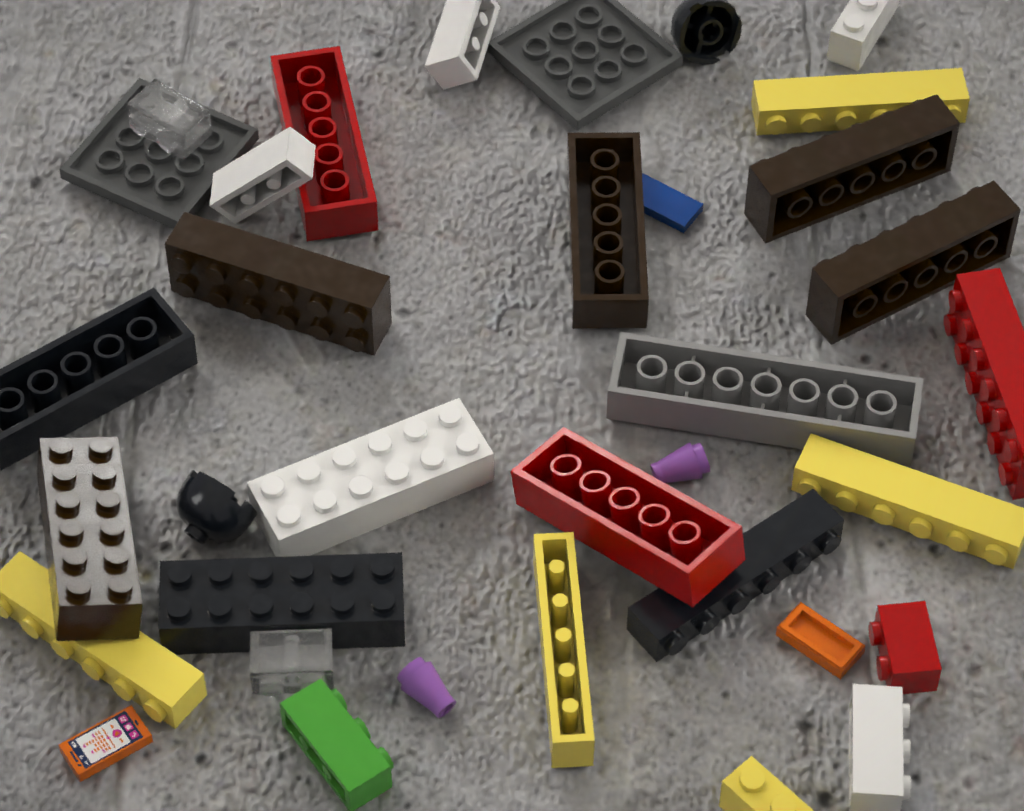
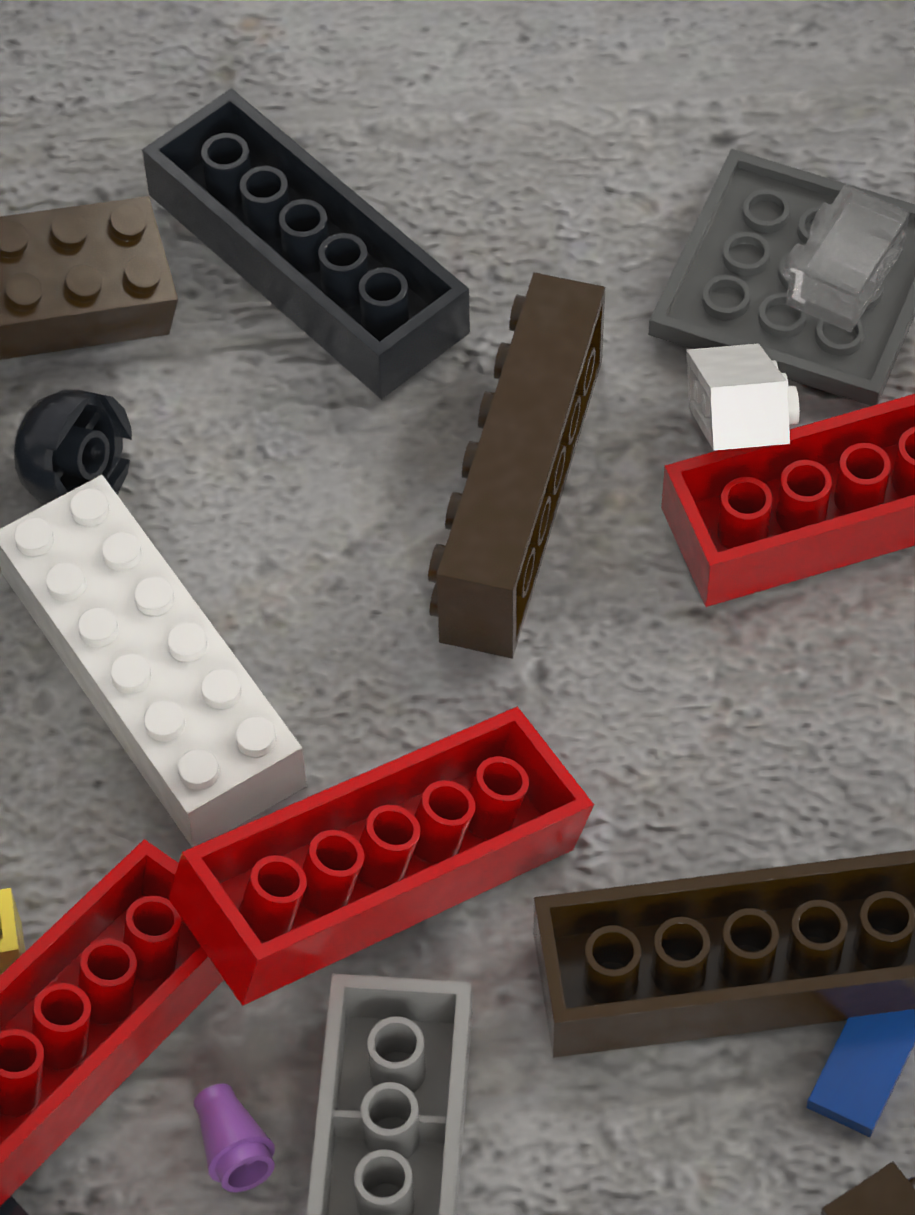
camera: 85 degrees right, 5 degrees up
none -> red brick [168,706,594,1006]

